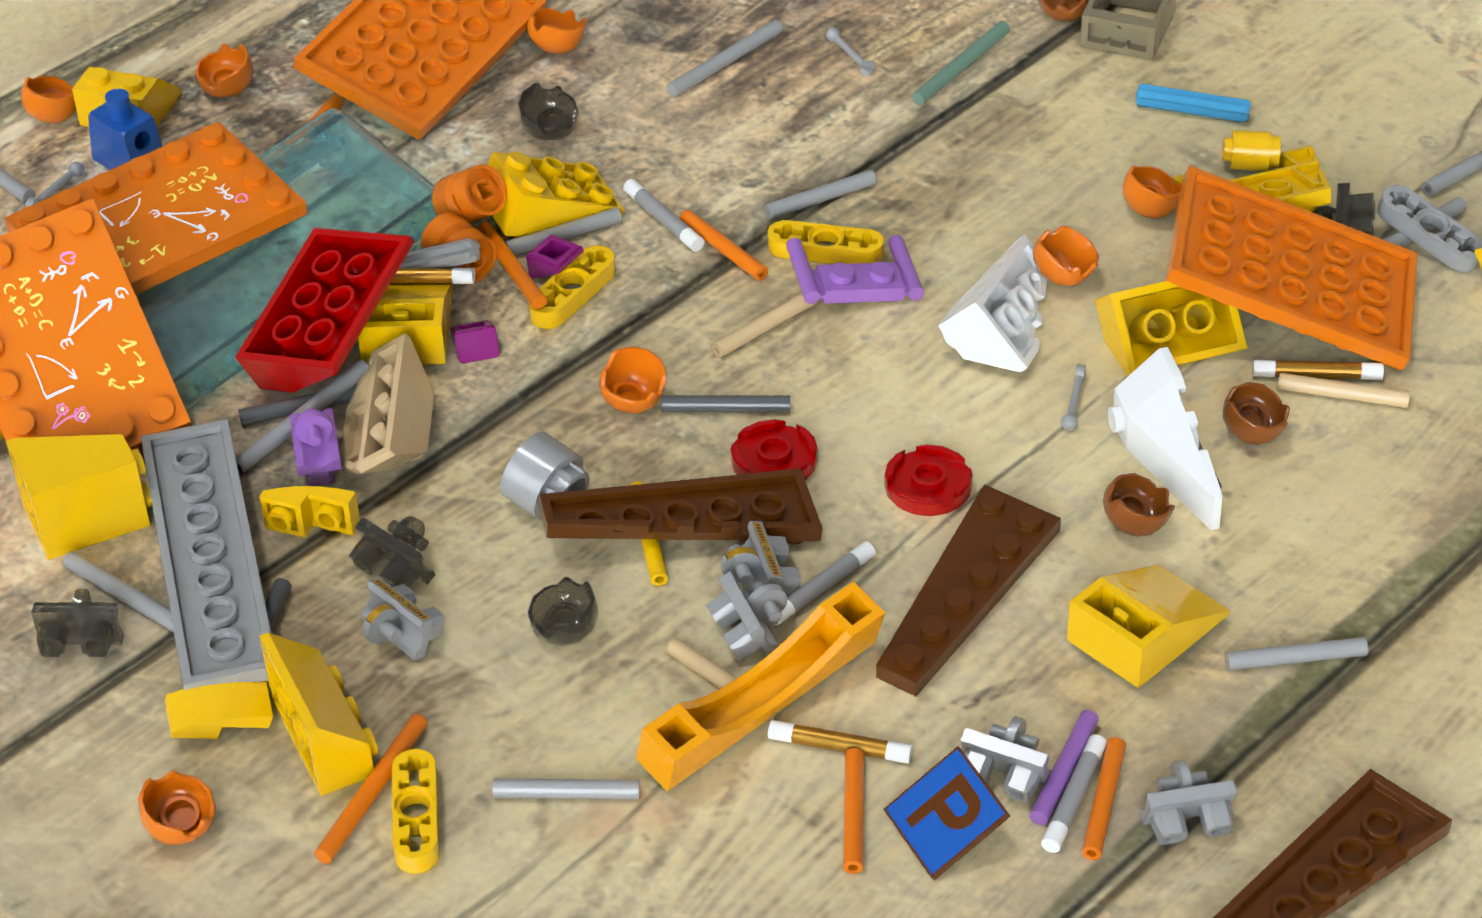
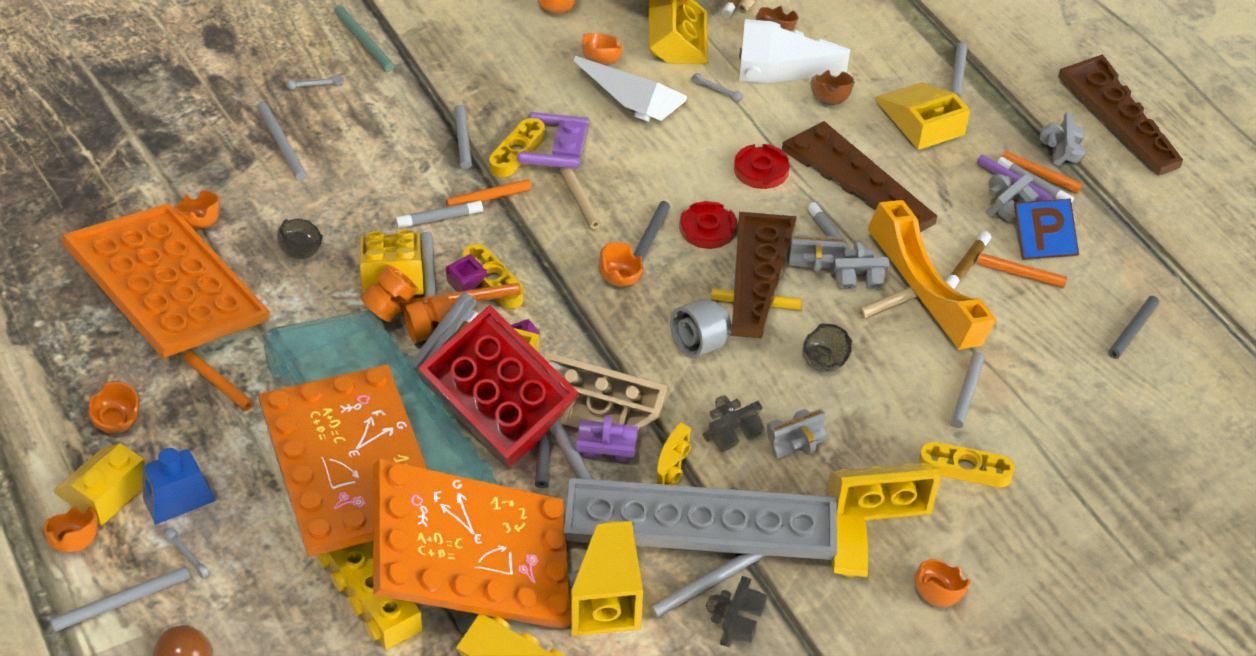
camera: 75 degrees left, 5 degrees up
orange bar [314,714,428,864] -> none

